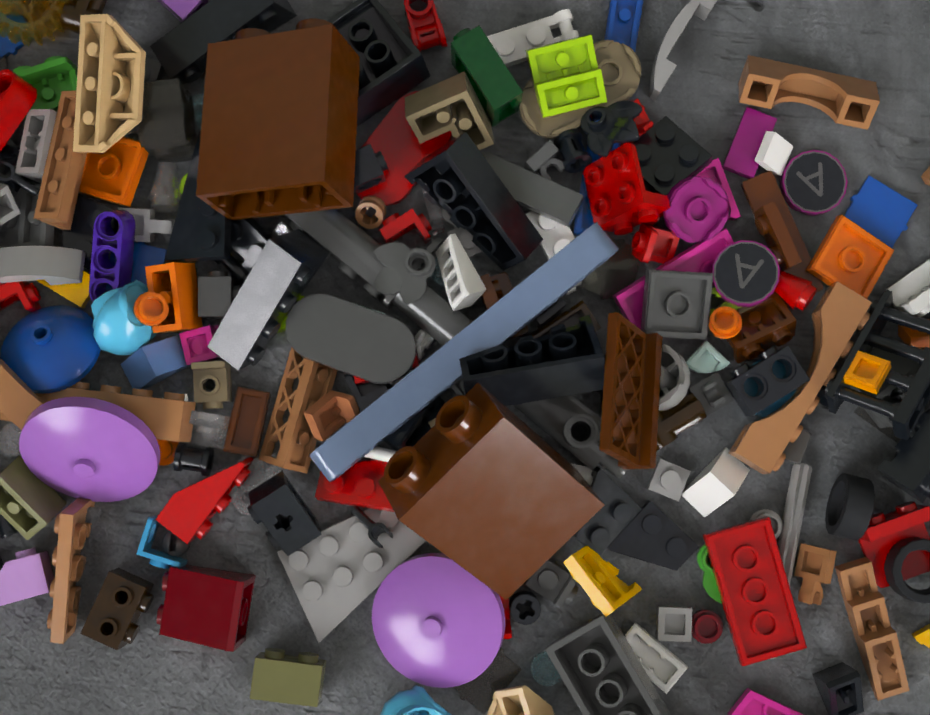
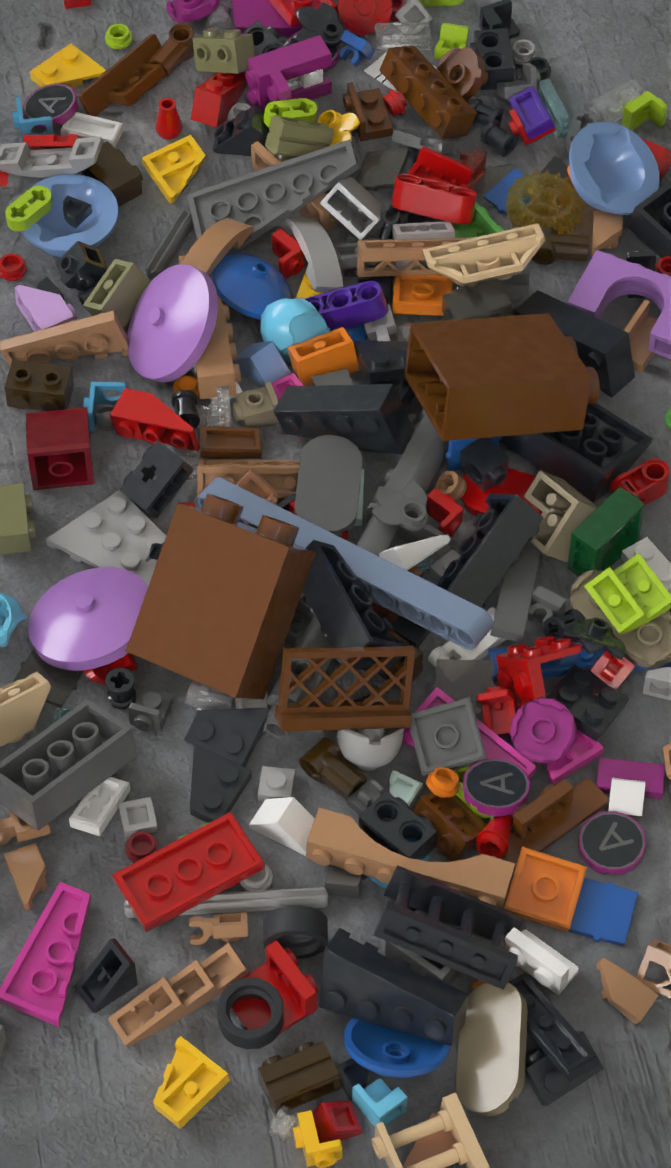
camera: 75 degrees right, 30 degrees down
orange plate [133,292,169,326] -> none
yellow wing [563,546,642,617] -> none
light orange tile [843,350,892,395] -> none

